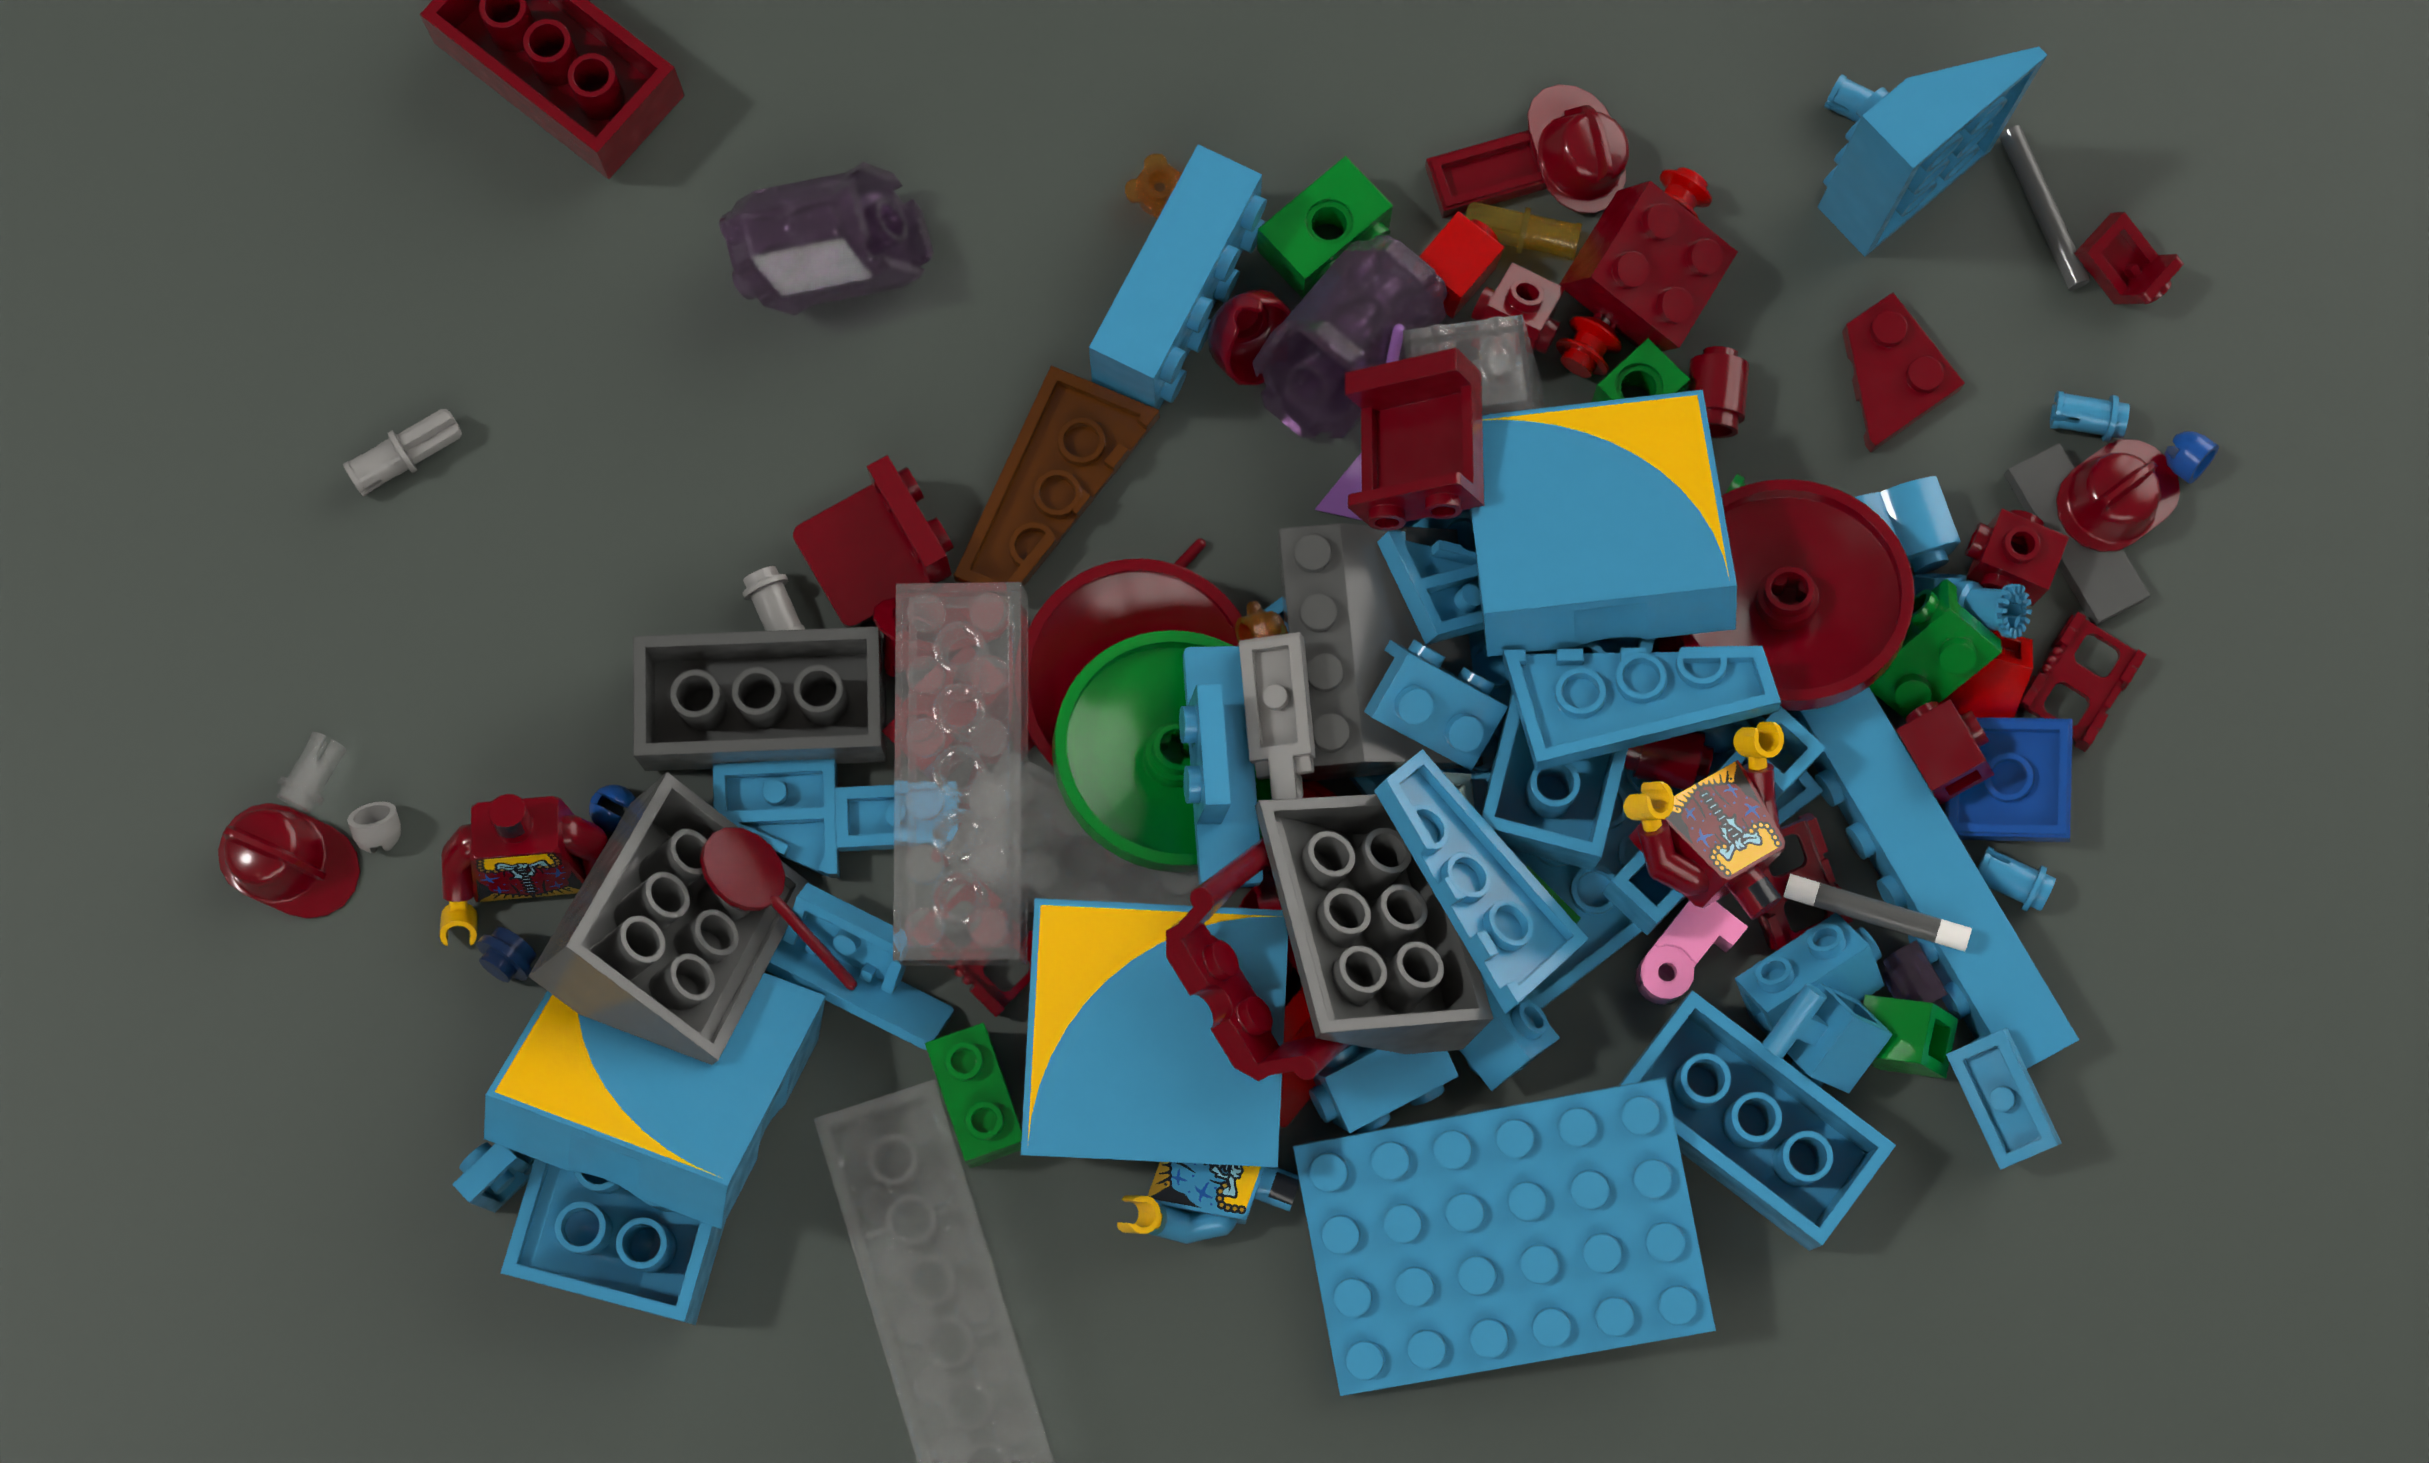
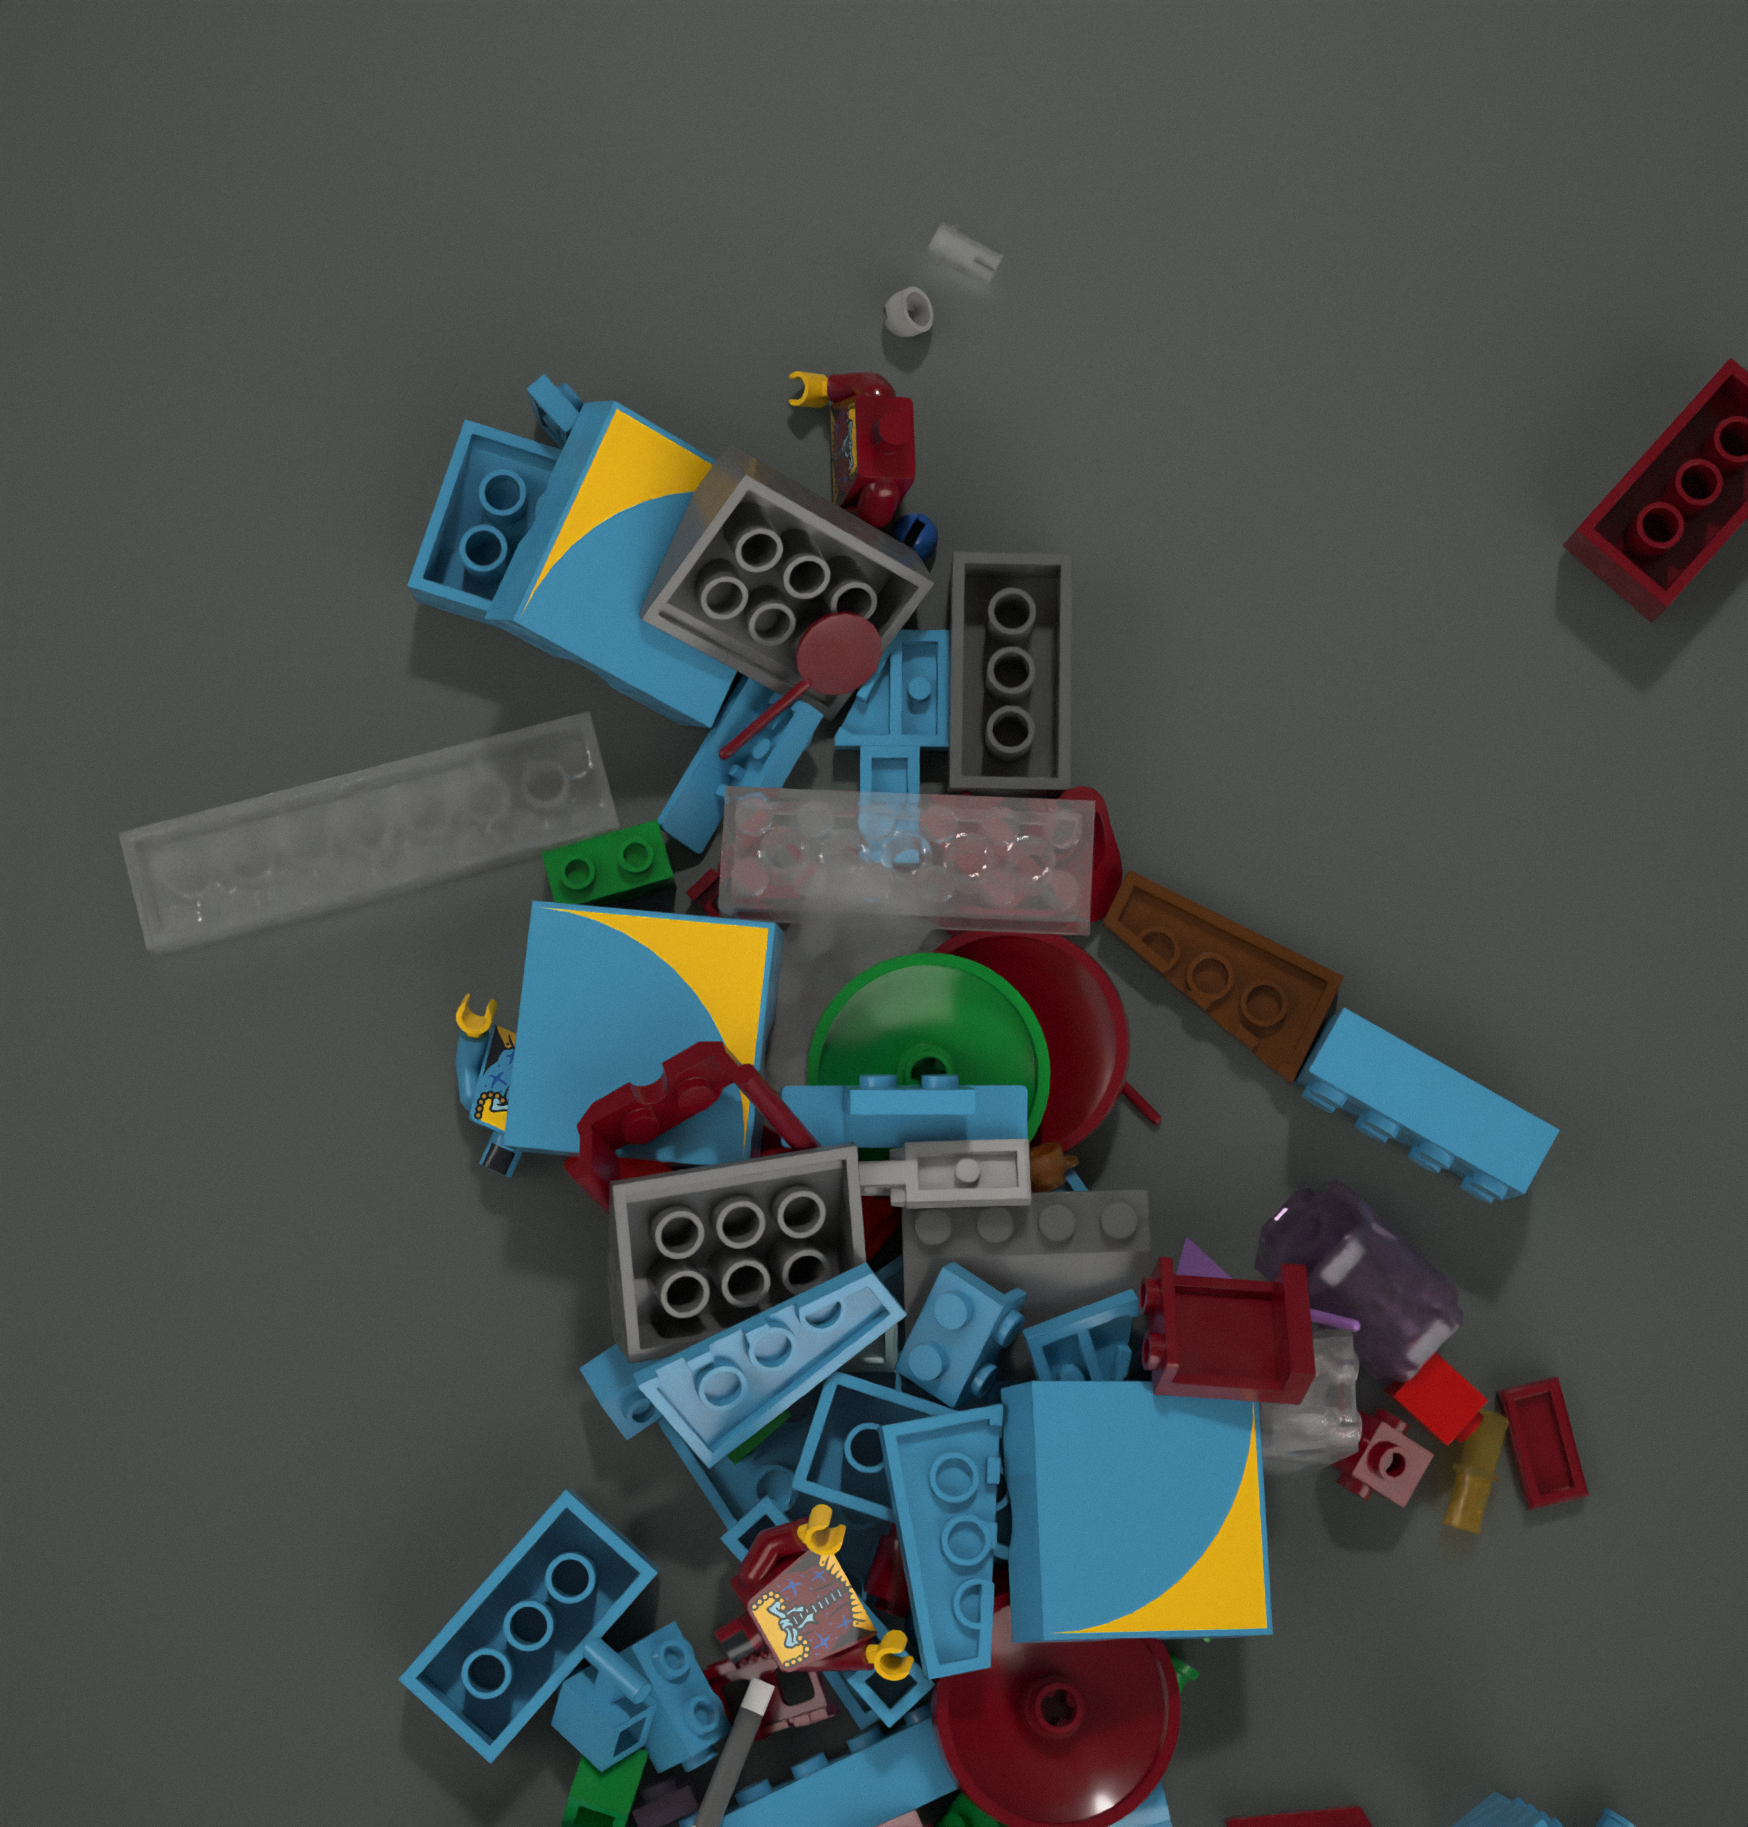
camera: 90 degrees right, 5 degrees up
dark red piece [218,803,360,919] -> none
light grey axle [343,409,462,497] -> none
dark blue plate [476,927,537,983] -> none
clear purple brick [719,162,934,316] -> none
light grey pin [742,566,805,631] -> none
dark red bracket [793,455,954,628] -> none
clear orange plate [1125,154,1183,219] -> none
dark red hair [1208,290,1293,385] -> none
green brick [1257,156,1393,299] -> none
dark azure plate [1293,1077,1716,1396] -> none
dark azure brick [1309,1044,1459,1133] -> none
dark red piece [1527,84,1629,214] -> none
dark red brick [1556,167,1738,378] -> none
green brick [1591,338,1690,402] -> none
bright pink leg [1635,900,1748,1005] -> none
dark red brick [1687,346,1749,438] -> none

